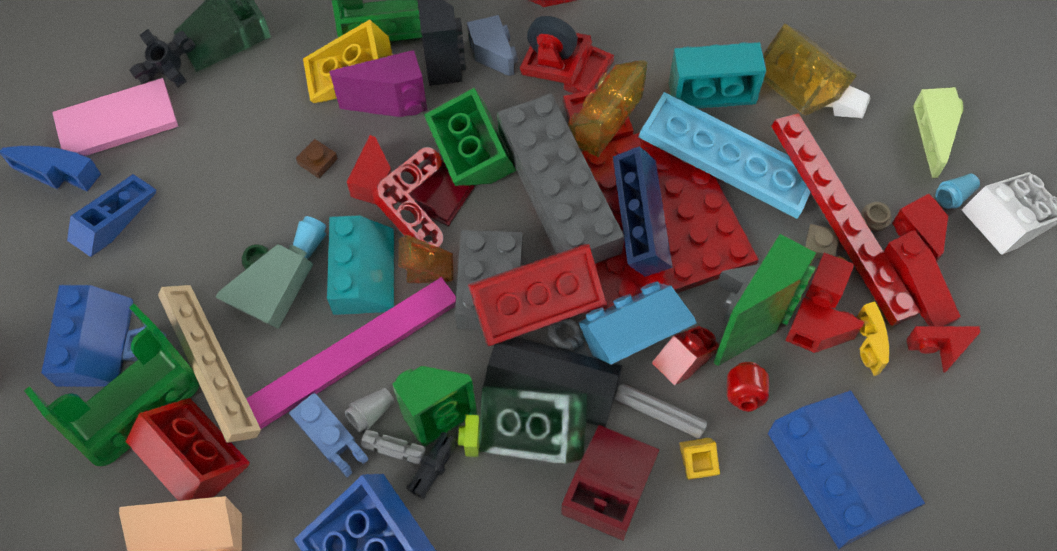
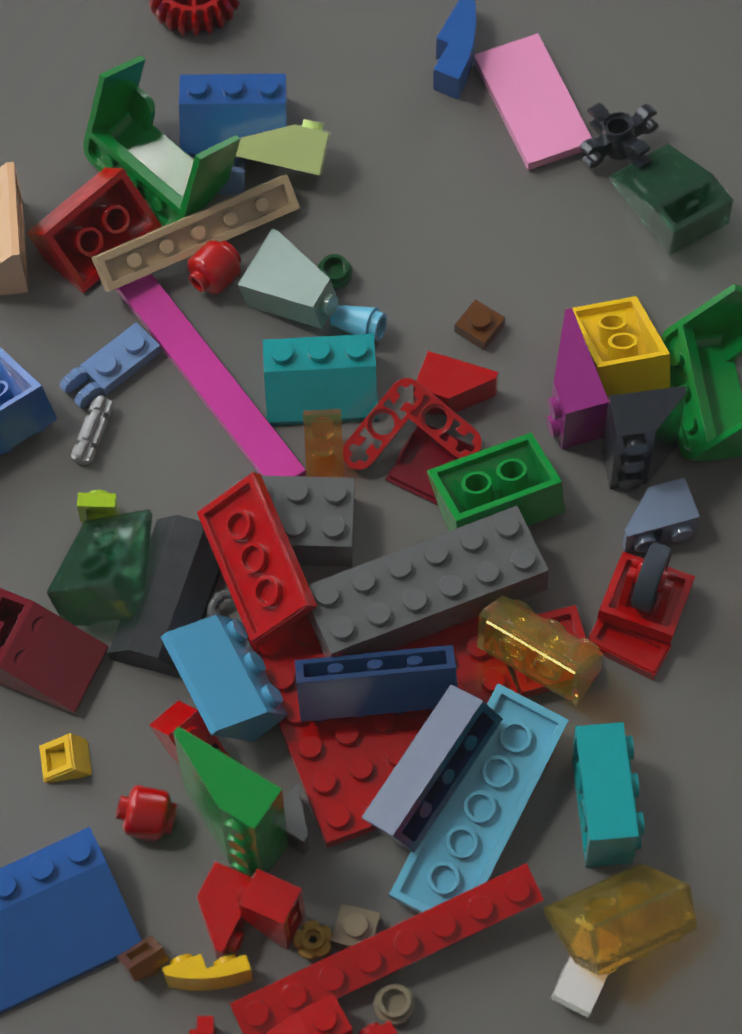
camera: 90 degrees right, 0 degrees up
blue slope [67,174,156,257] -> none
light grey cone [345,387,394,432] -> none
green slope [392,366,477,447] -> none
black pin [406,432,458,499] -> none
light grey axle [615,383,707,438] -> none
none -> reddish brown plate [117,935,170,982]
none -> red head [187,240,241,294]
none -> yellowish green slope [236,119,331,175]
none -> brick [361,684,503,853]

